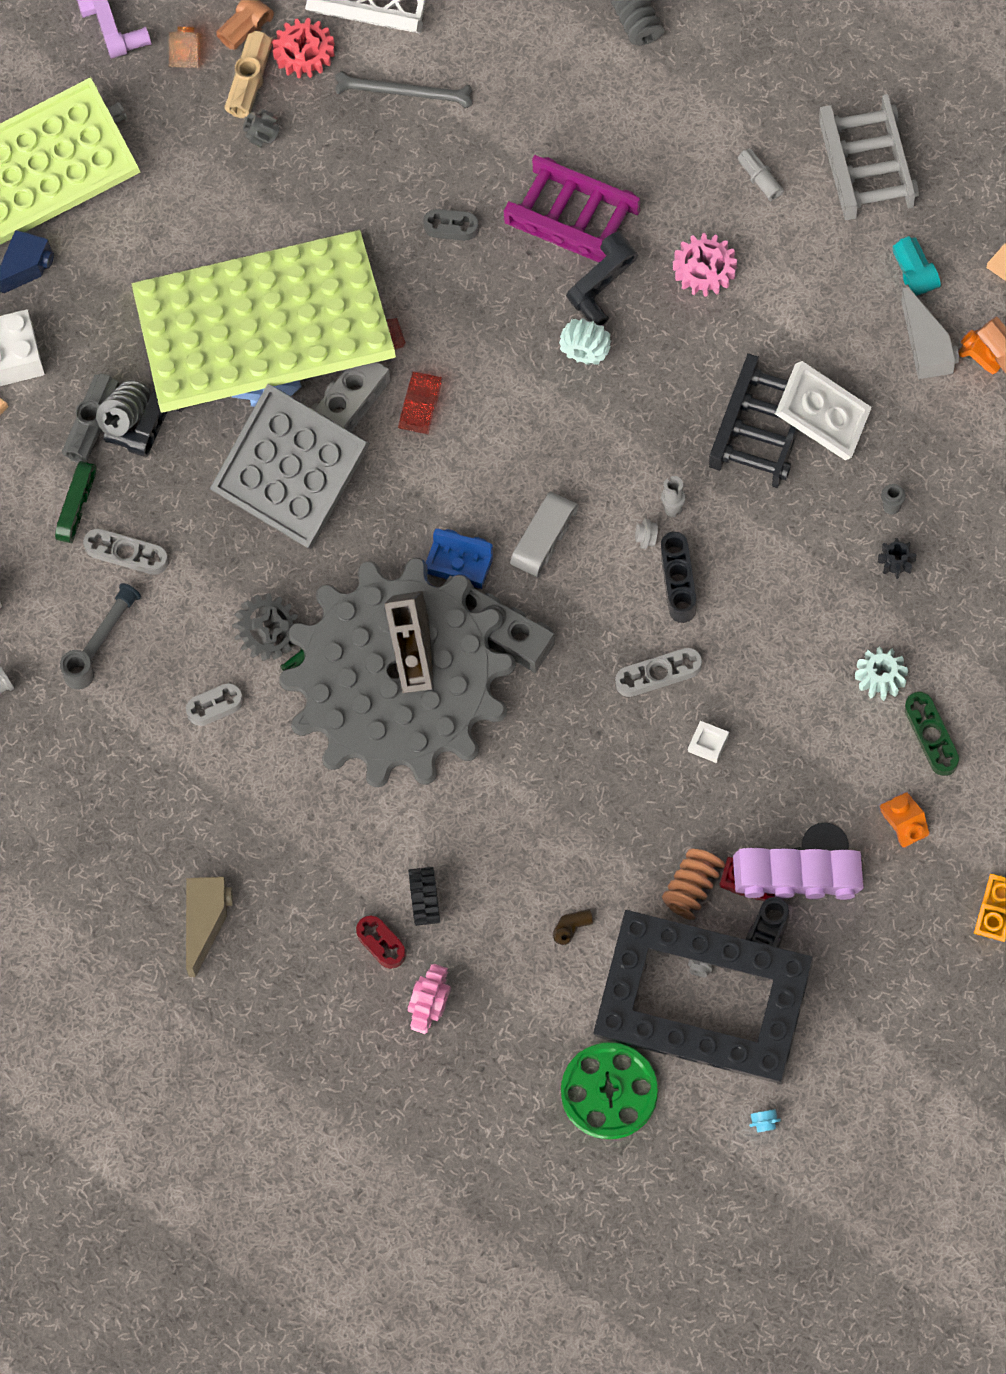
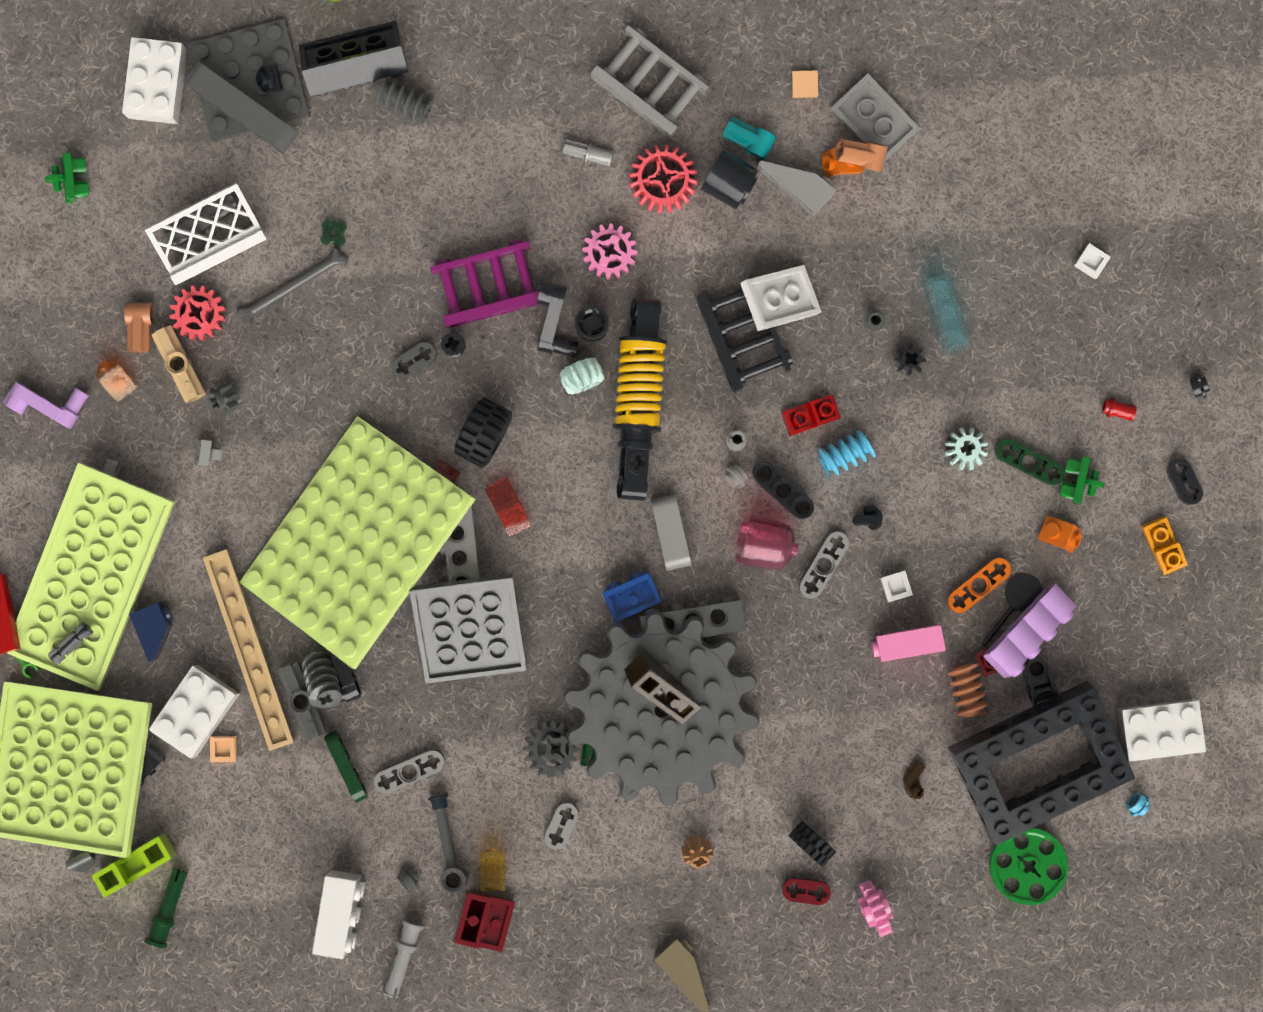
camera: 40 degrees left, 20 degrees up
none -> light grey tile [194,440,223,467]
none -> tan plate [203,549,295,751]
none -> clear green plate [320,220,347,246]
none -> dark grey plate [396,869,420,893]
none -> black bush [441,333,466,358]
none -> dark red brick [453,890,515,952]
none -> black tyre [454,397,512,468]
none -> clear yellow bracket [479,849,506,891]
none -> black wheel [575,306,609,342]
none -> piece [612,297,668,501]
none -> coral gear [629,144,697,214]
none -> medium nougat gear [681,835,714,868]
none -> black piece [700,150,758,209]
none -> clear pink cylinder [735,514,799,570]
none -> red slope [781,394,841,437]
none -> medium azure piece [818,430,876,479]
none -> black plate [852,505,883,530]
none -> bright pink slope [871,625,946,662]
none -> clear light blue brick [921,273,971,356]
none -> orange beam [947,558,1011,613]
none -> green hips [1060,457,1105,505]
none -> white brick [1116,699,1206,762]

